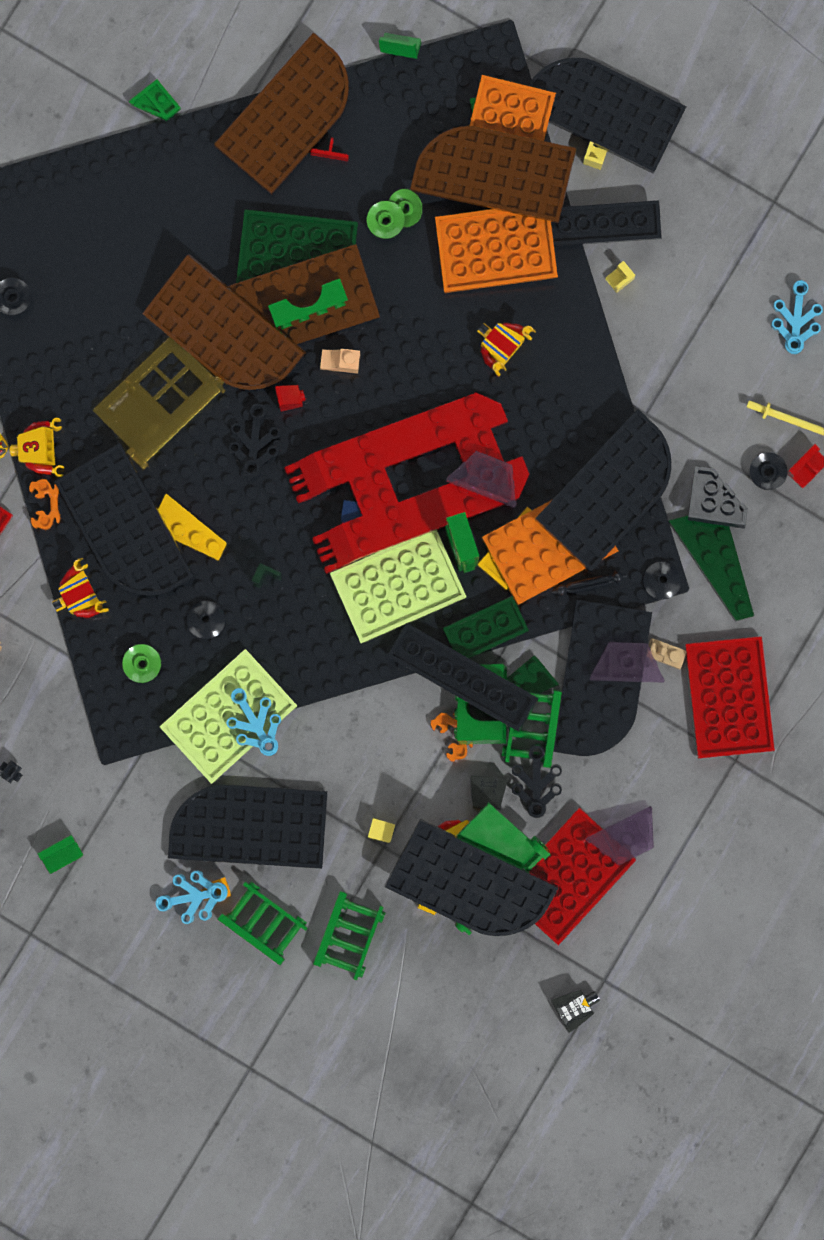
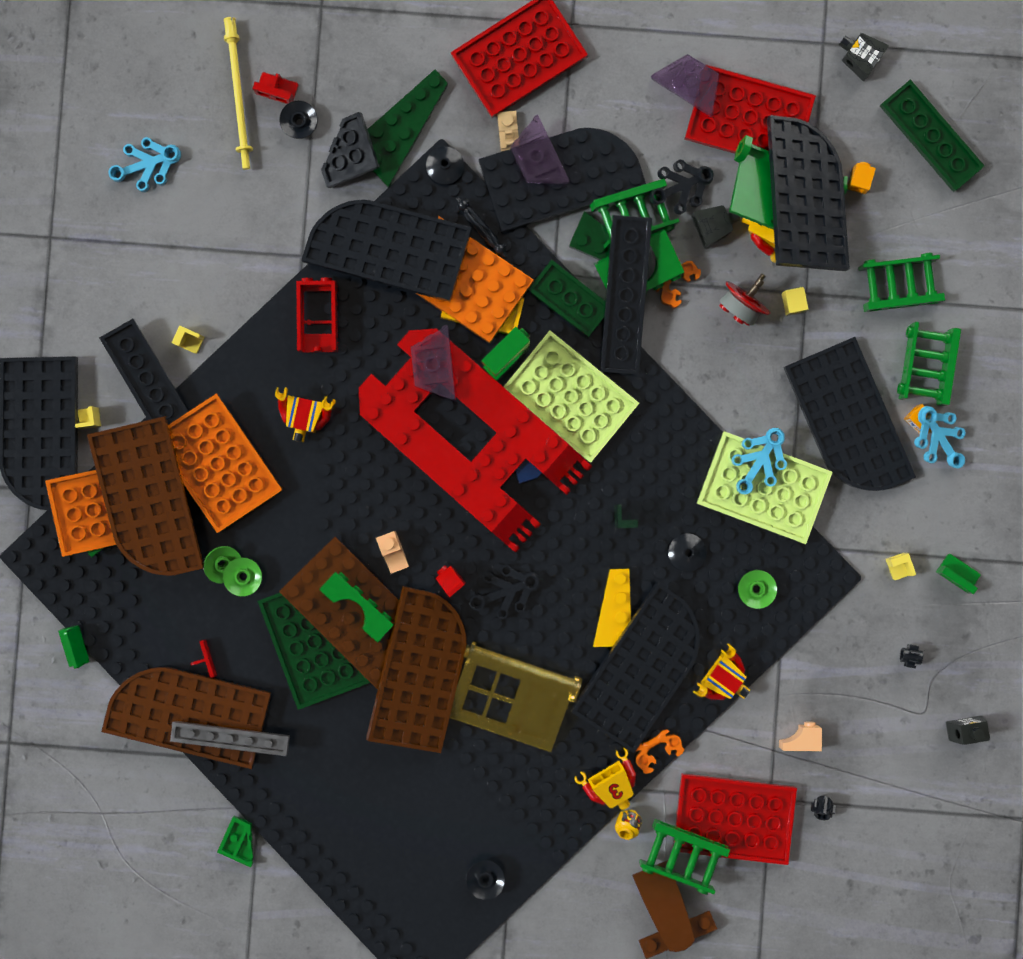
camera: 110 degrees left, 5 degrees up
none -> flat silver plate [170,721,290,756]
none -> red door [296,277,338,353]
none -> piece [719,273,770,326]
none -> light orange brick [848,162,876,194]
none -> dark green plate [880,79,985,192]
none -> light yellow panel [886,553,916,580]

